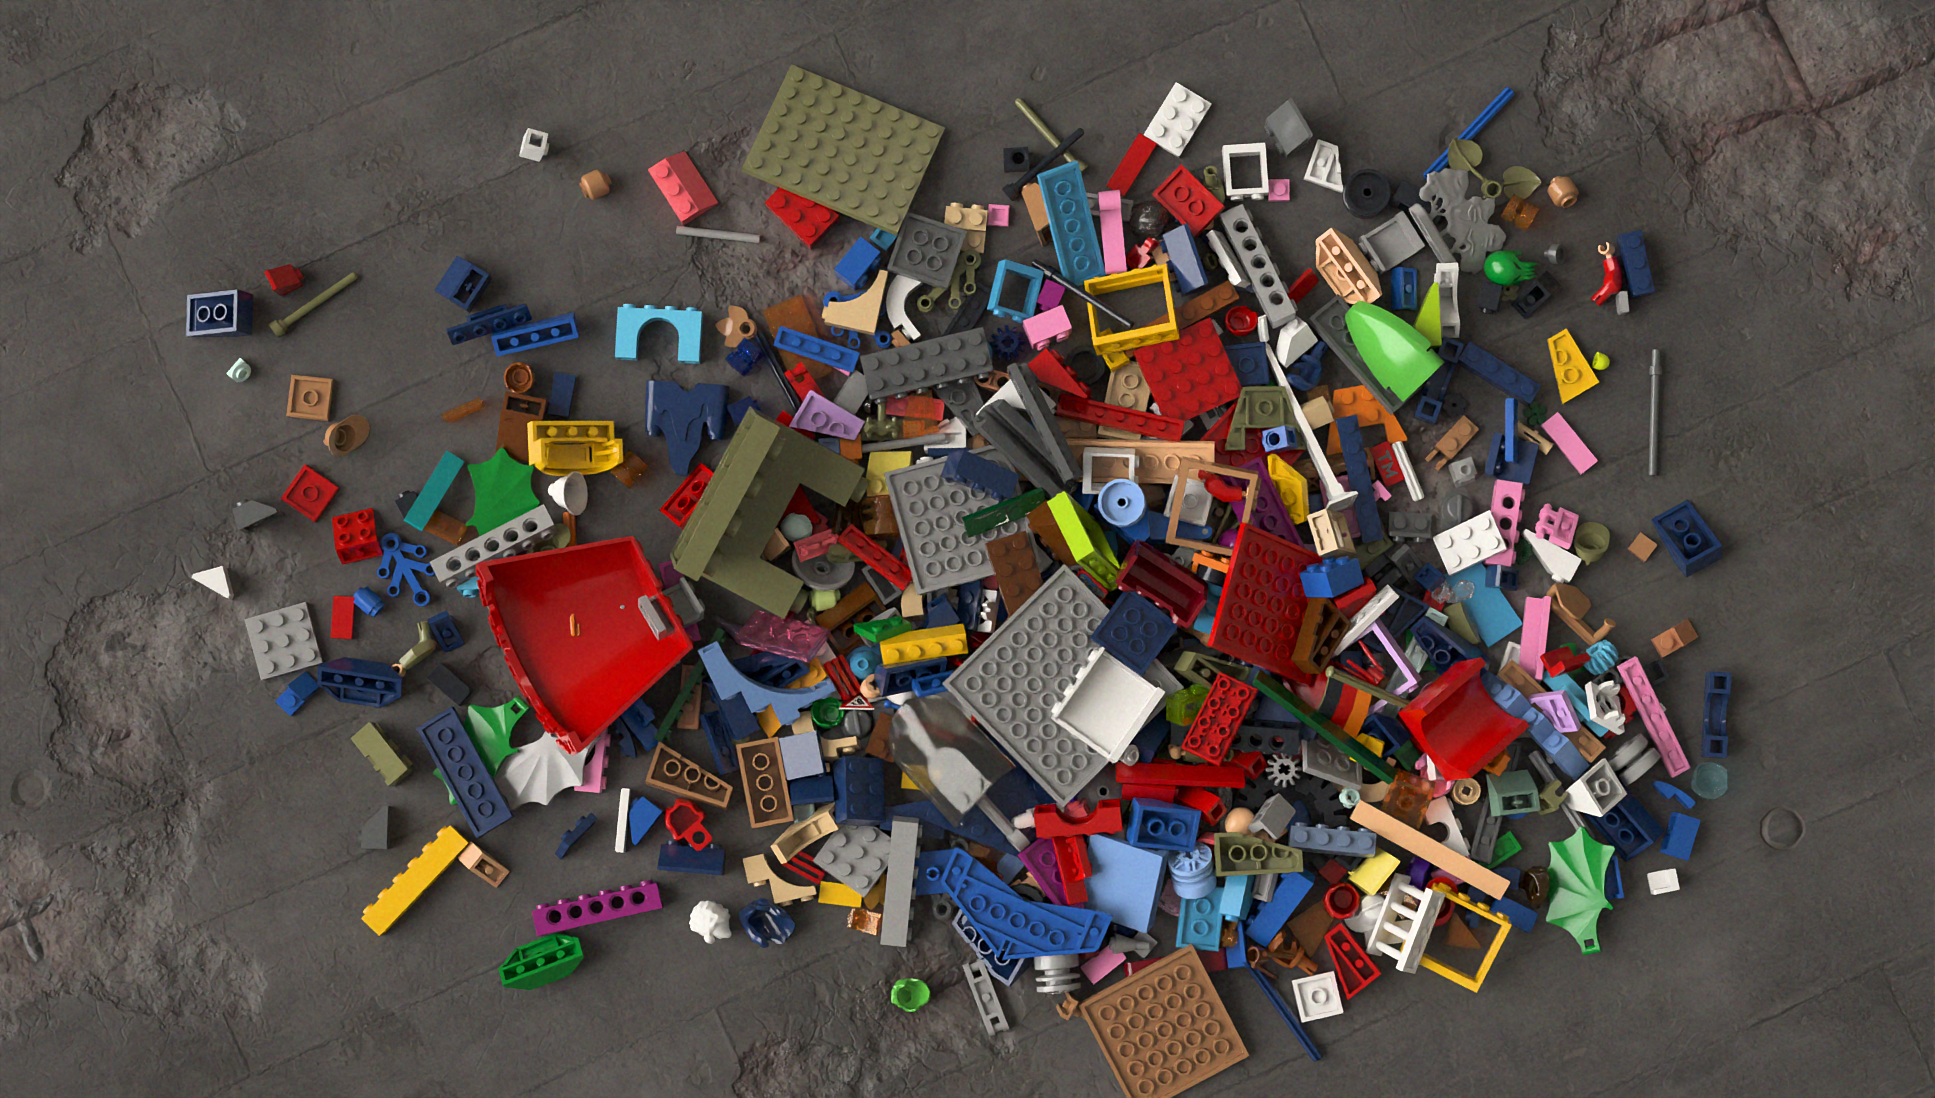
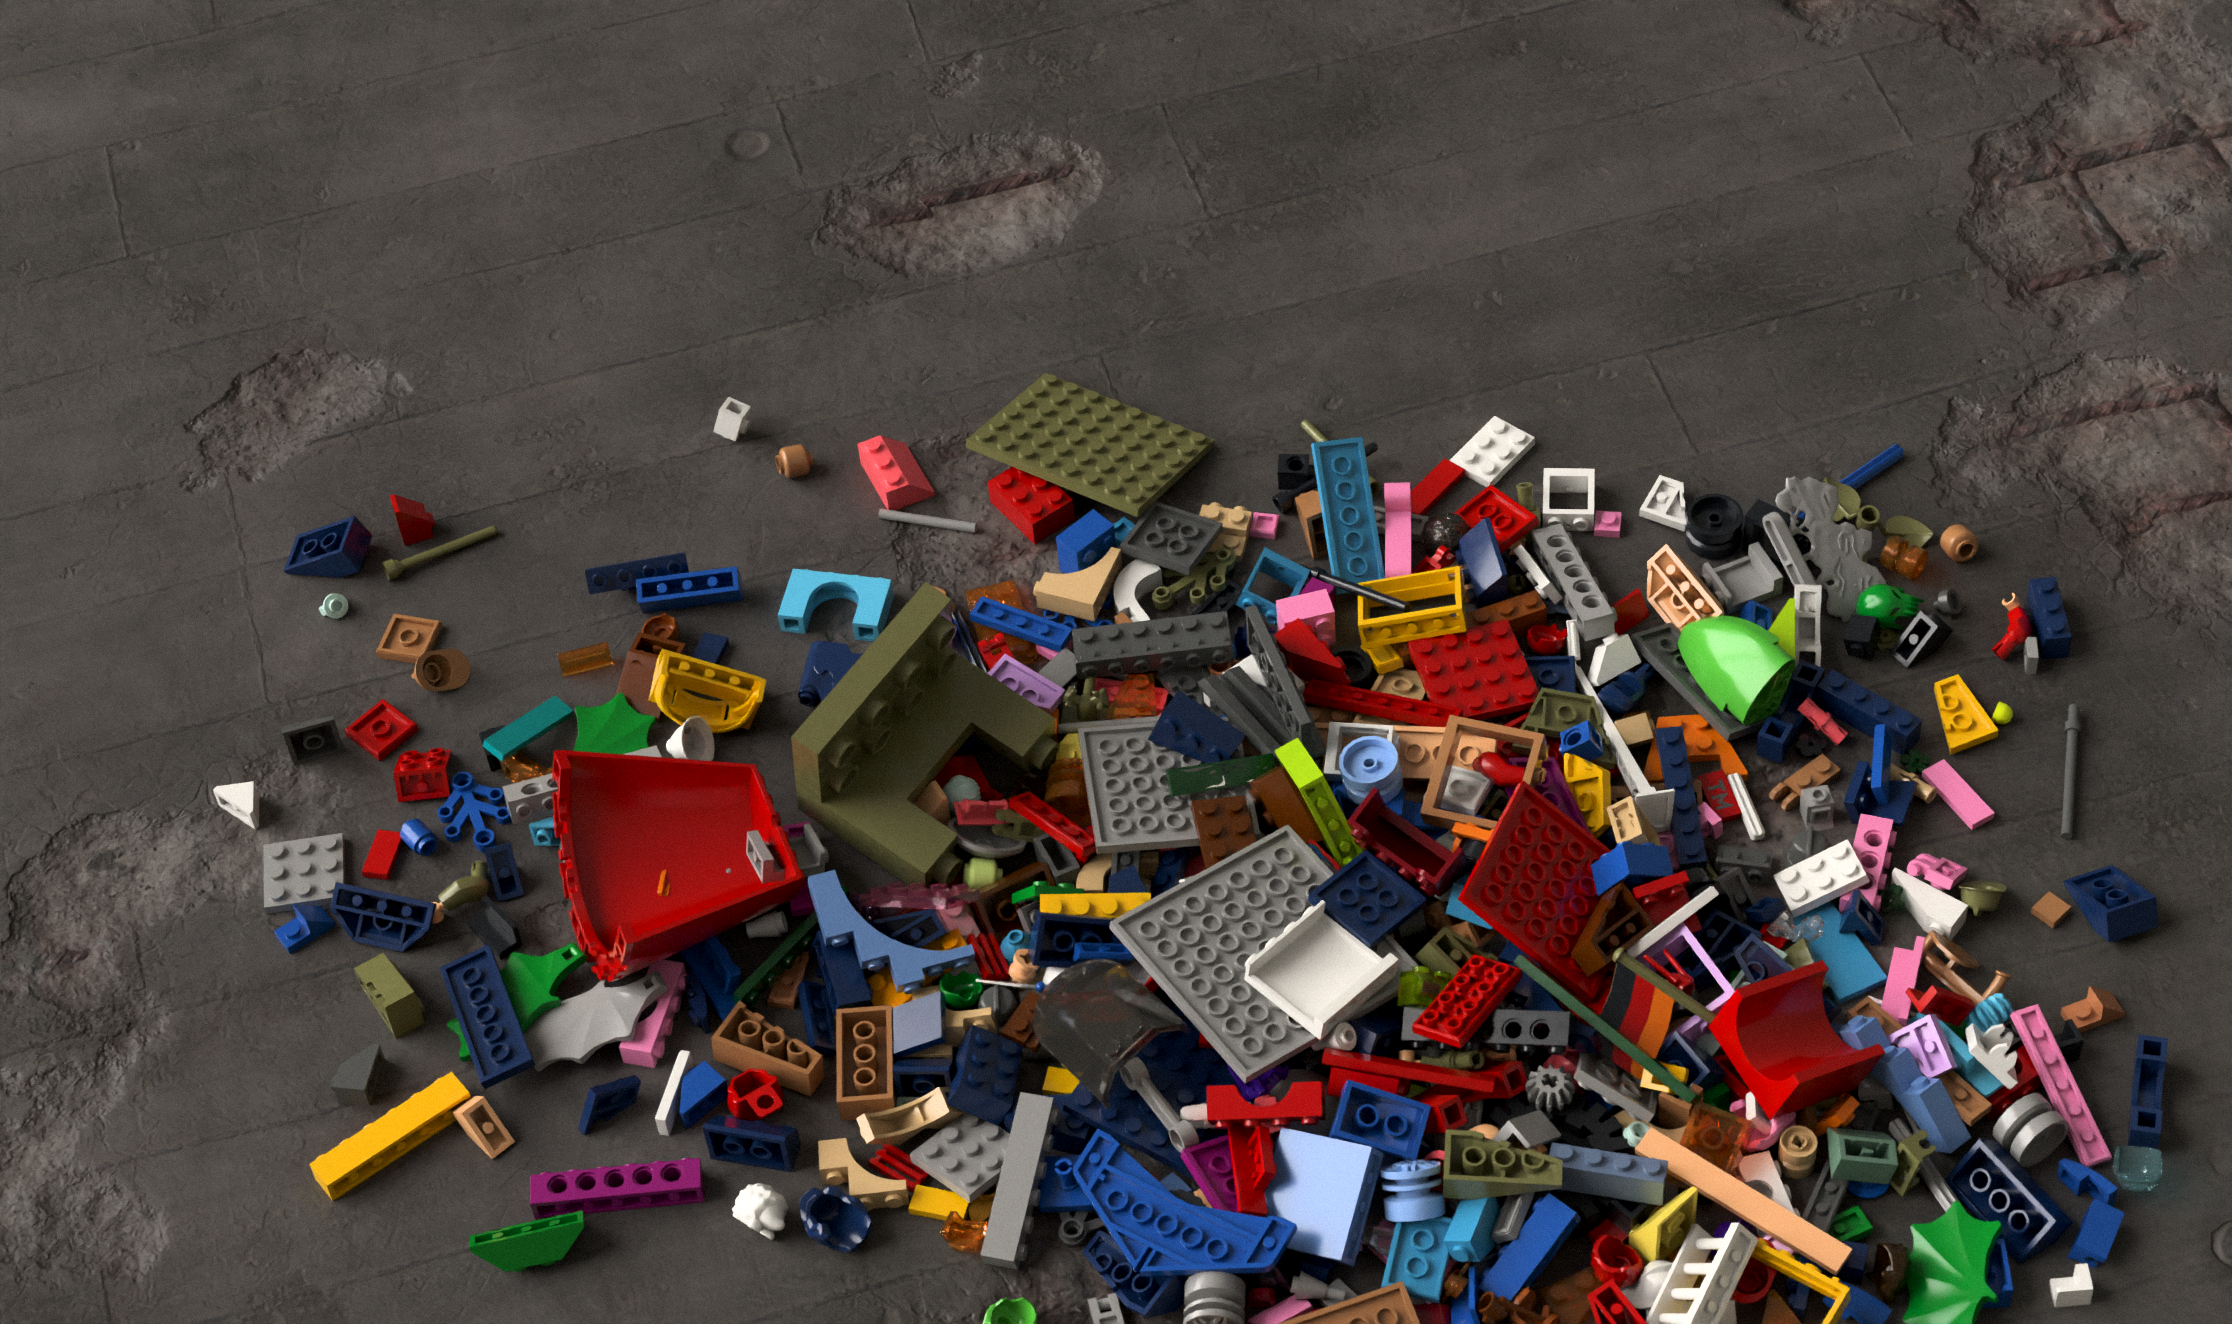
camera: 10 degrees right, 35 degrees down
dark blue slope [434,256,492,314] -> none
clear orange wheel [609,449,649,489] -> none
slope [1264,98,1313,158] -> none
white slope [1561,758,1627,817] -> none
none -> coral pin [1797,697,1848,746]

